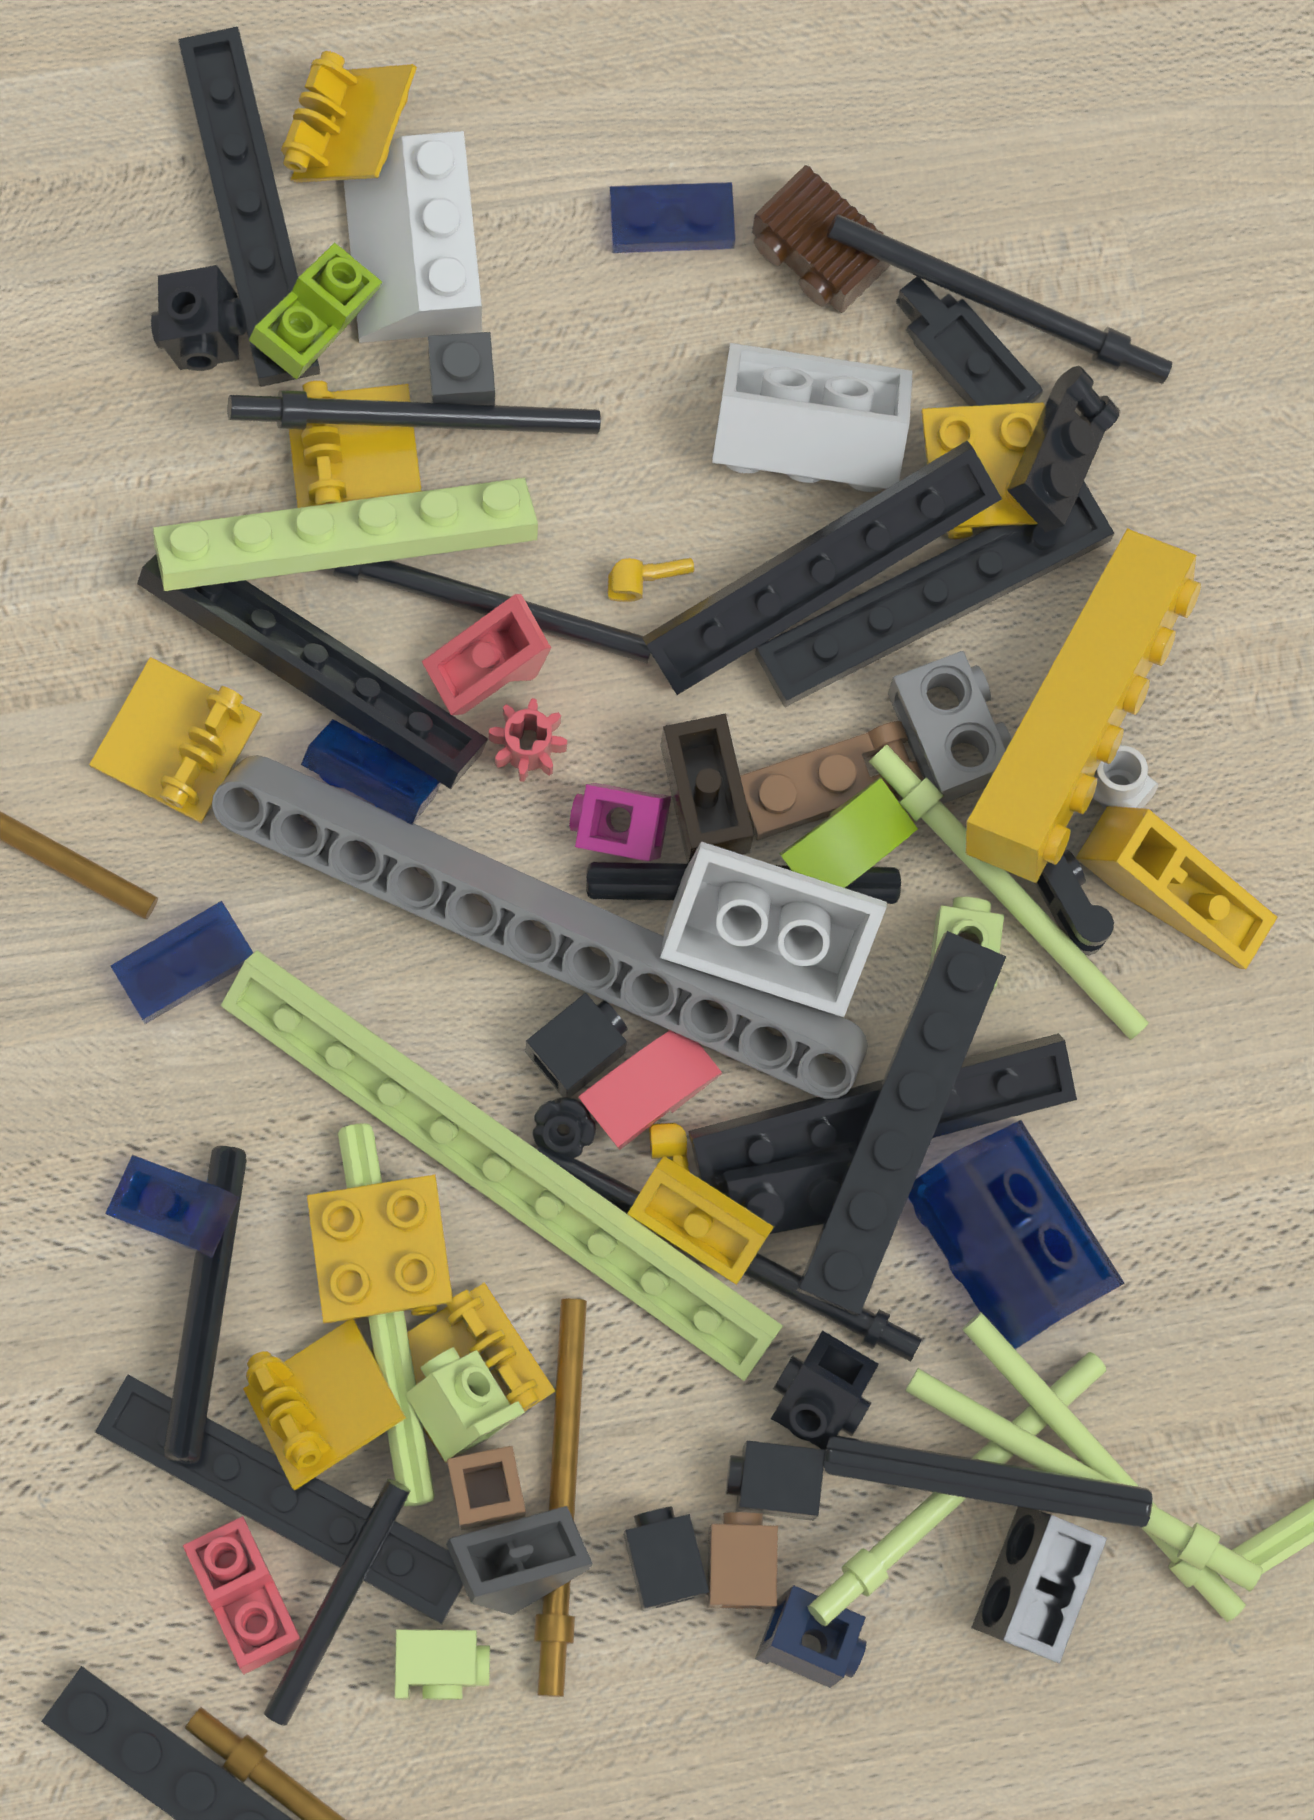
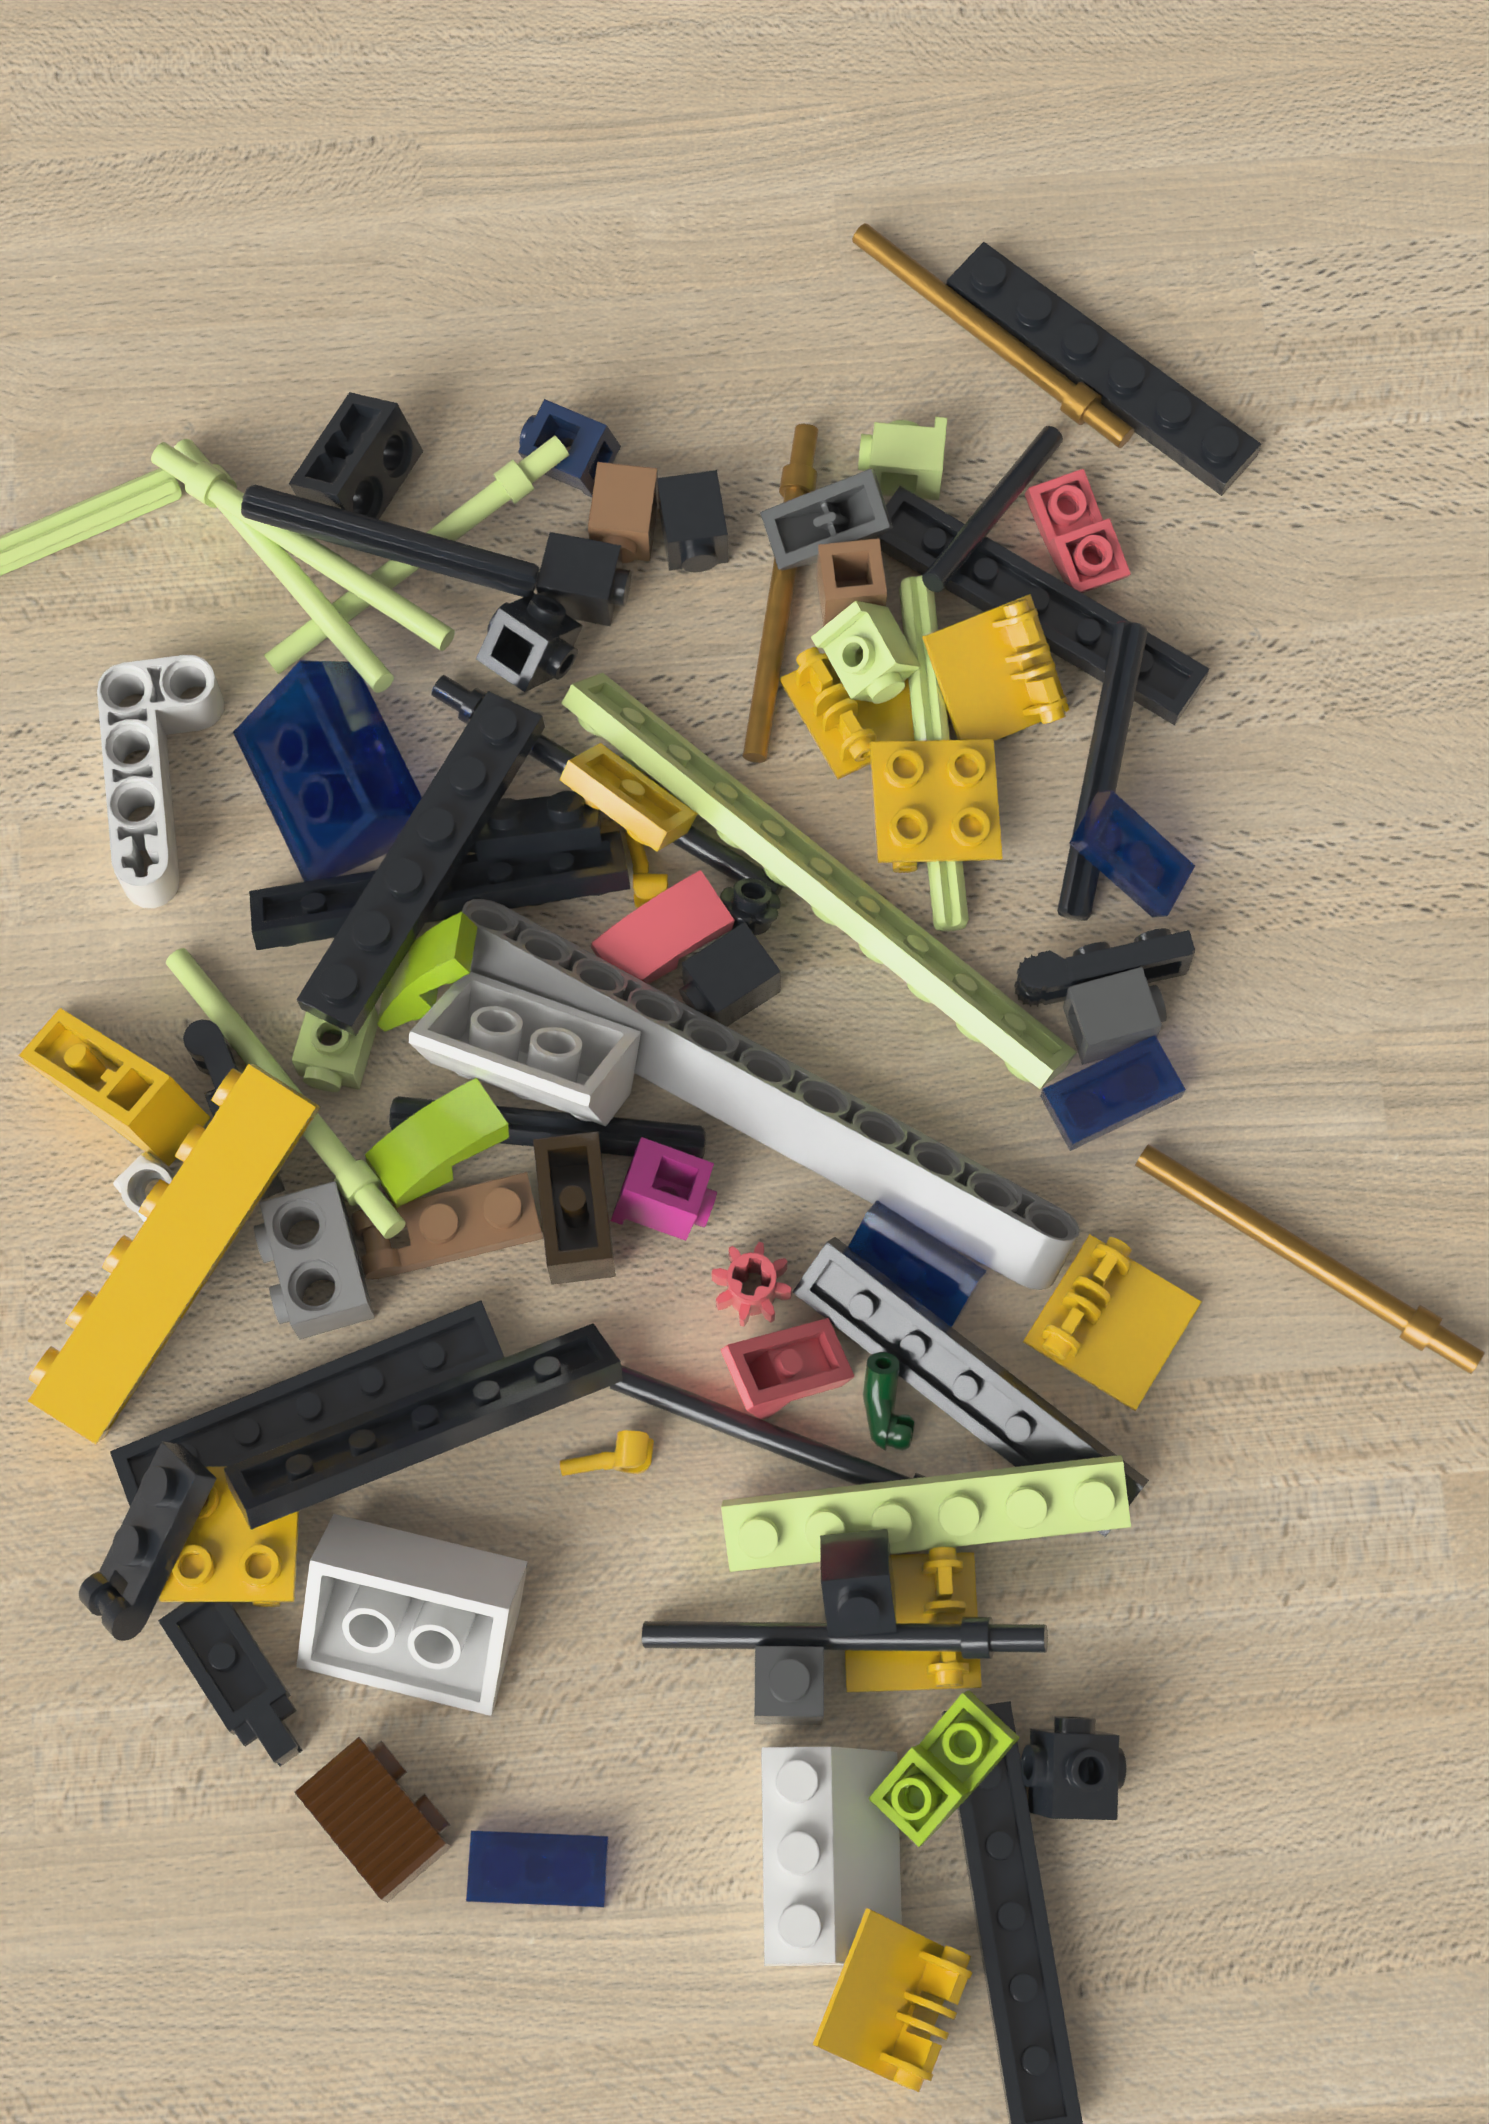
camera: 165 degrees left, 5 degrees down
black bar [827,214,1172,384] -> none
none -> white beam [97,655,225,908]
none -> lime slope [377,912,478,1032]
none -> black brick [820,1529,897,1639]
none -> dark green arm [863,1352,915,1451]
none -> black hinge [1014,928,1195,1007]
none -> dark grey brick [1063,967,1167,1065]

